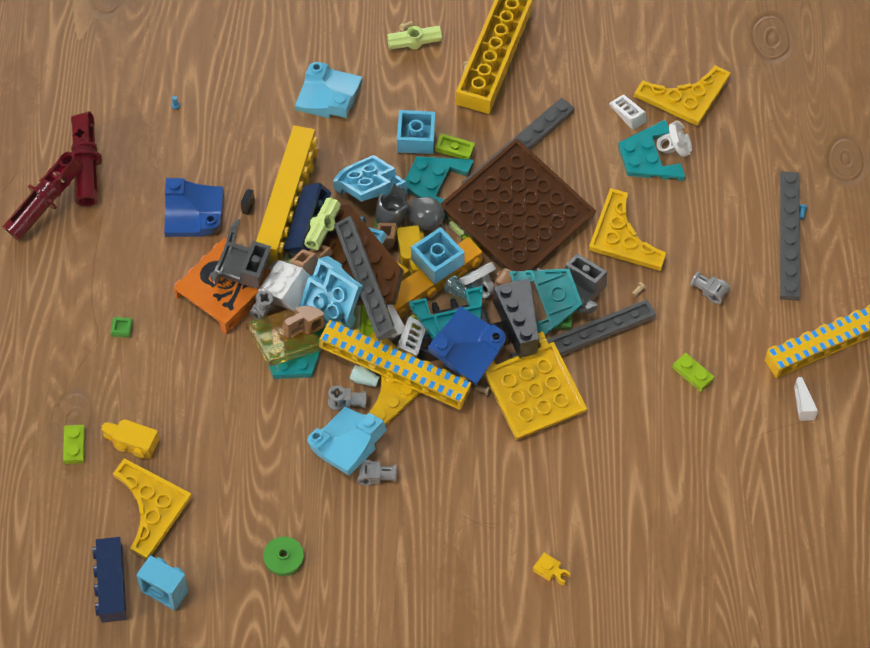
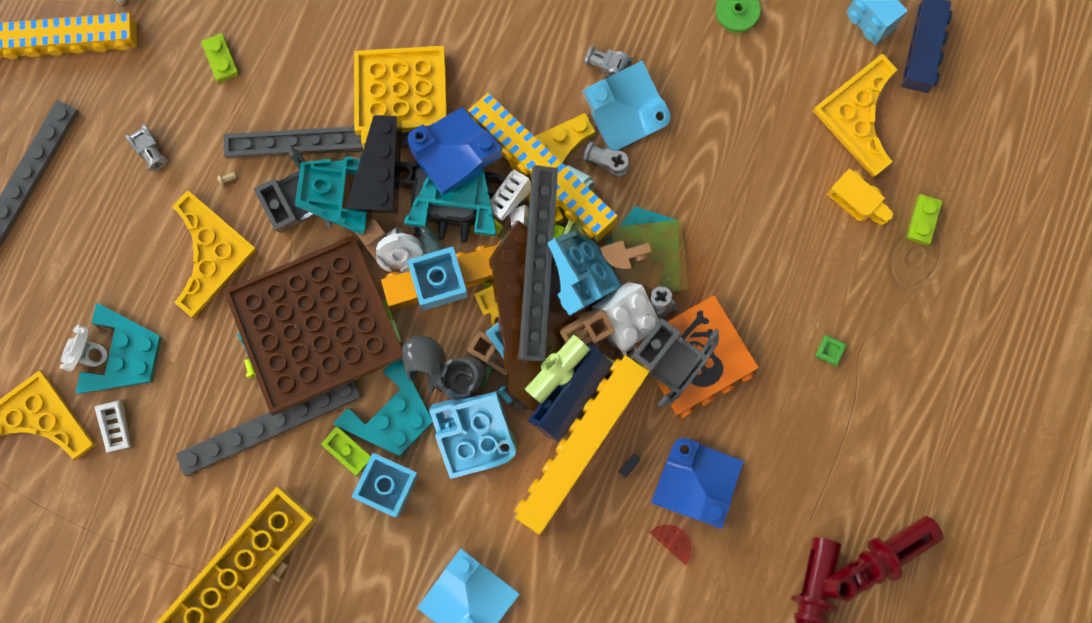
camera: 155 degrees left, 20 degrees up
yellow hinge [396,225,424,275] -> none
none -> clear red tile [648,524,691,565]

